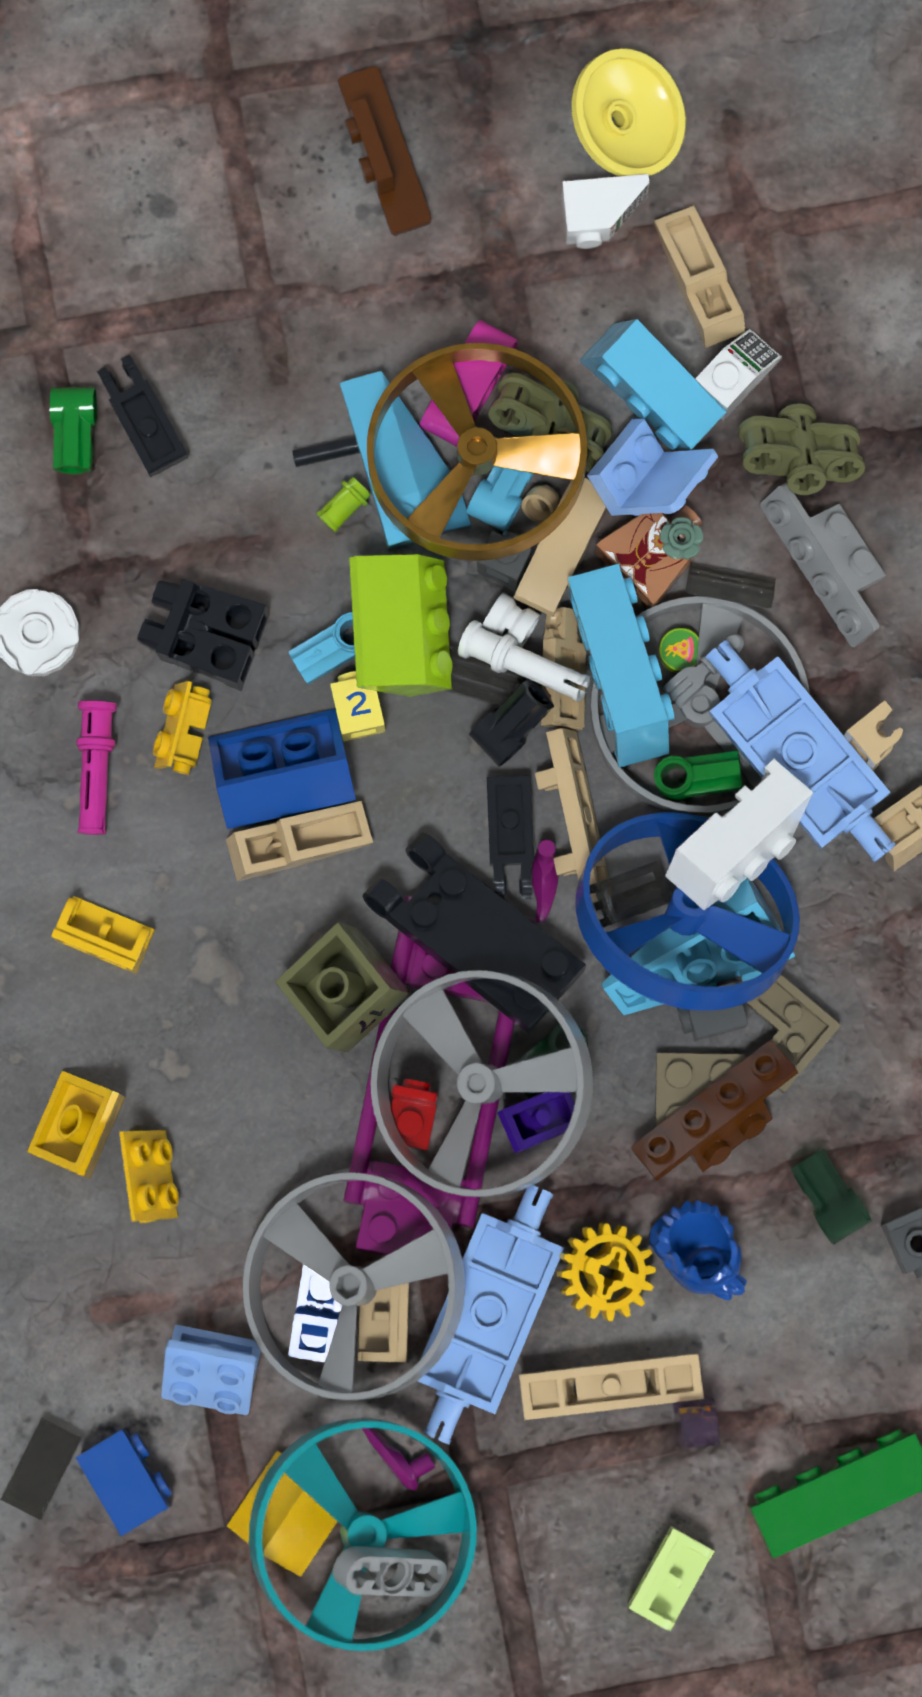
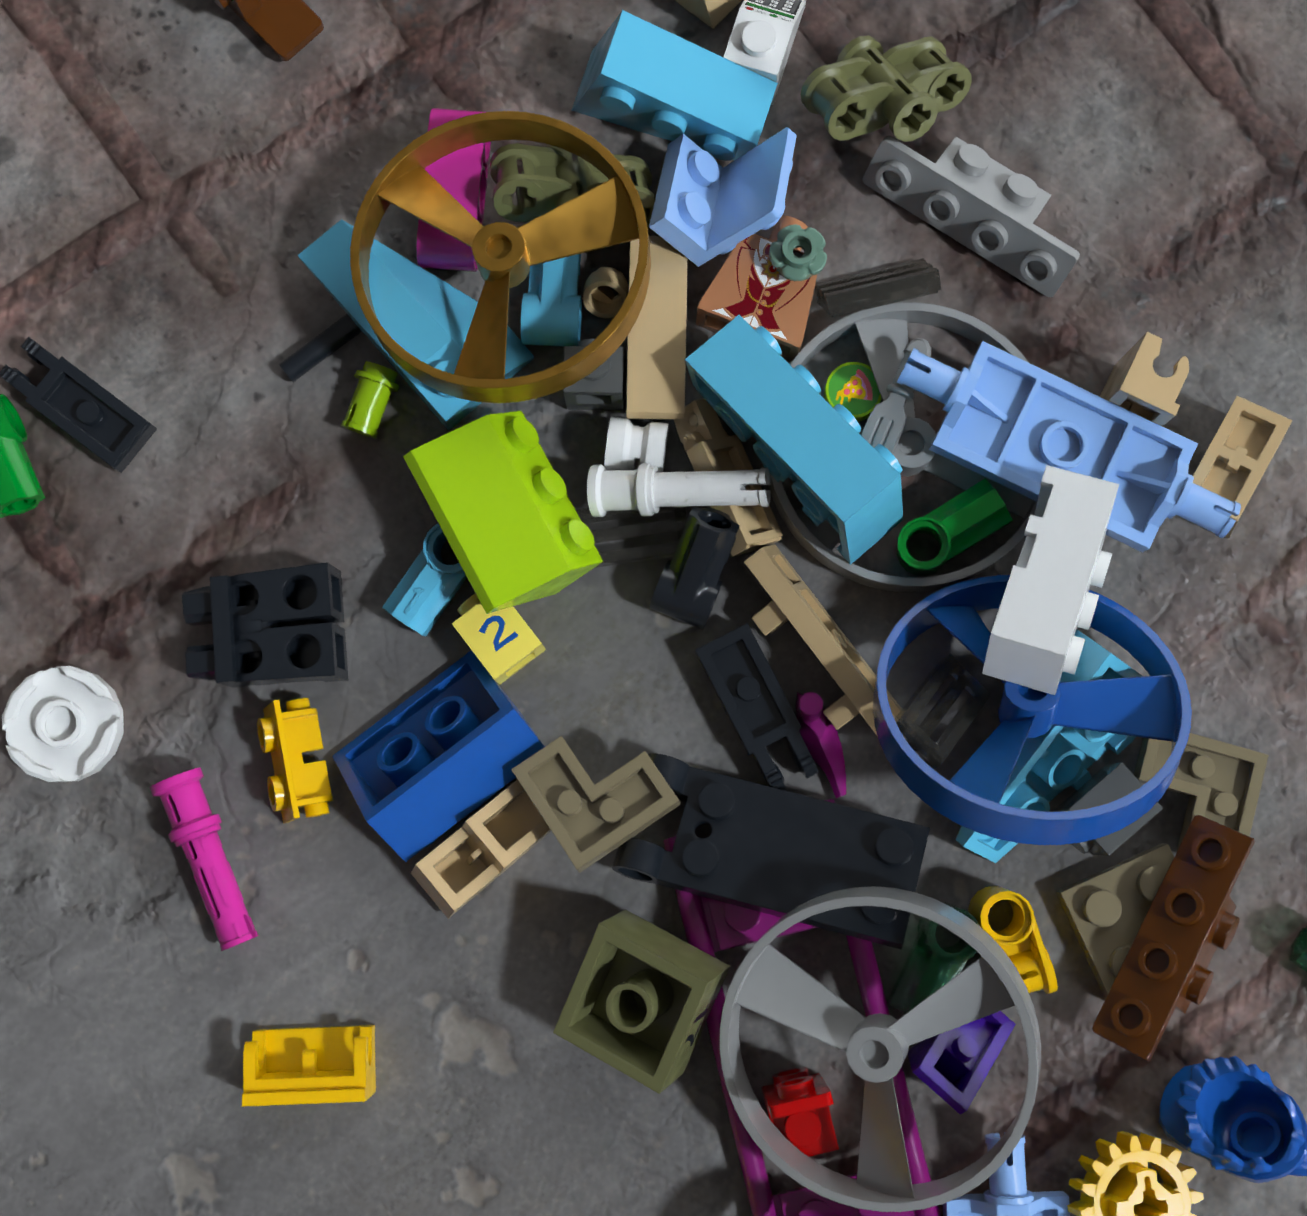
camera: 25 degrees left, 0 degrees up
none -> dark tan plate [511,736,680,873]
none -> yellow piece [968,886,1058,994]

